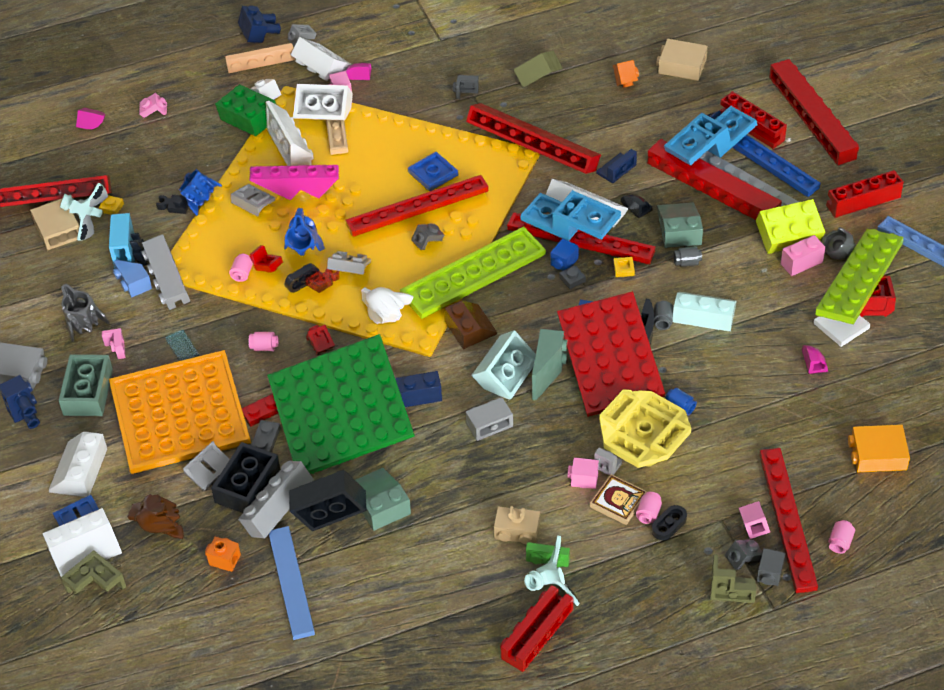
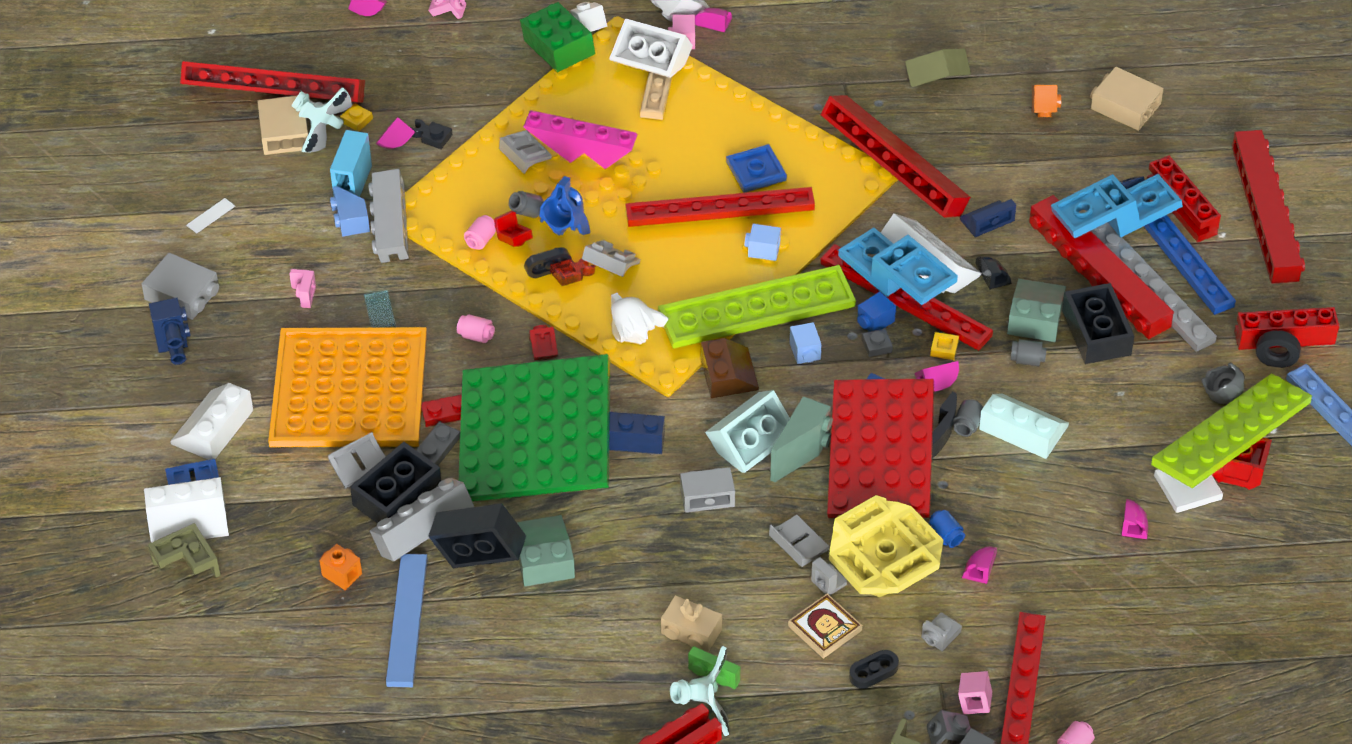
camera: 15 degrees right, 0 degrees up
sand green brick [59,354,113,416] -> none
flat silver piece [61,284,110,342] -> none
reddish brown piece [127,494,184,539] -> none
black plate [130,233,148,266] -> none
blue piece [179,169,222,216] -> none
white slope [266,101,314,166] -> none
dark grey bracket [411,223,445,250] -> none
dark grey bracket [453,75,479,99] -> none
bright pink brick [568,458,599,489] -> none
bright pink brick [636,492,662,524] -> none
neon yellow brick [756,199,825,254] -> none
bright pink brick [781,235,825,276] -> none
light orange brick [848,425,910,472] -> none
none -> white sticker [186,198,235,233]
none -> dark pink brick [375,117,415,149]
none -> dark grey brick [509,191,543,218]
none -> light blue brick [745,224,781,261]
none -> light grey piece [769,515,830,567]
none -> light blue brick [790,322,821,364]
none -> dark pink brick [915,361,959,392]
none -> light grey bracket [921,612,962,652]
none -> dark pink brick [962,546,997,584]
none -> black brick [1062,283,1135,364]
none -> black tyre [1256,331,1301,368]

